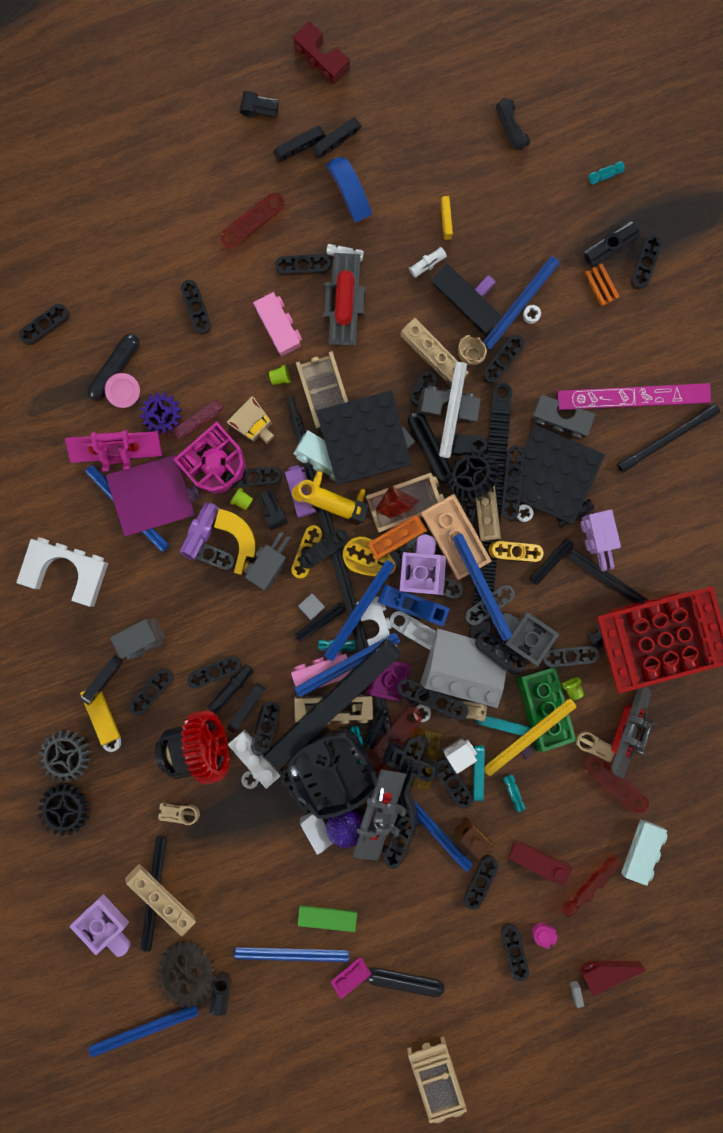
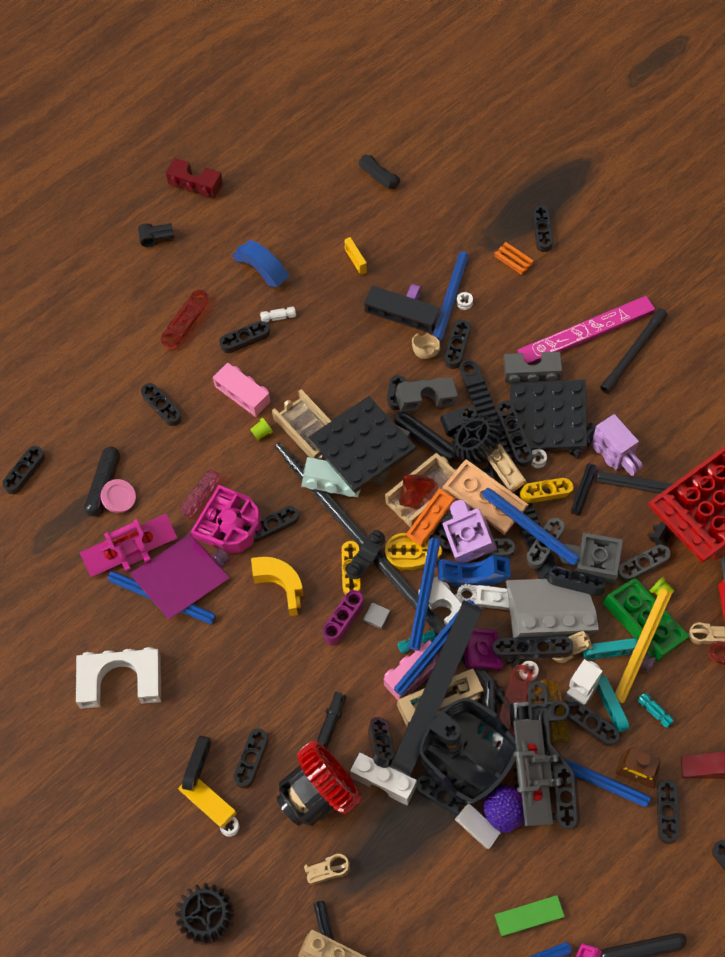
camera: 20 degrees left, 25 degrees down
dark grey gear [38,730,91,782] -> none
dark grey brick [110,618,166,660] -> none
dark purple gear [140,392,182,434] -> none
medium lavender piece [179,502,220,560] -> none
dark grey beam [182,540,235,570] -> none
black beam [188,656,241,689] -> none
tan torso [227,396,274,444] -> none
black beam [227,682,266,733] -> none
lime piece [230,488,253,510] -> none
white bush [241,770,259,789] -> none
dark grey brick [245,531,291,591] -> none
black piece [257,490,288,531] -> none
black beam [273,126,326,162] -> none
medium lavender window [285,465,317,518] -> none
yellow piece [292,471,369,525] -> none
black axle [295,603,345,642] -> none
black beam [312,117,362,159] -> none
dark grey piece [322,253,366,346] -> none
tan brick [401,318,469,387] -> none
white pin [409,247,447,278] -> none
white axle [439,362,467,458] -> none
black piece [583,221,641,267] -> none
teal axle [588,161,625,185] -> none
none -> magenta beam [323,590,363,646]

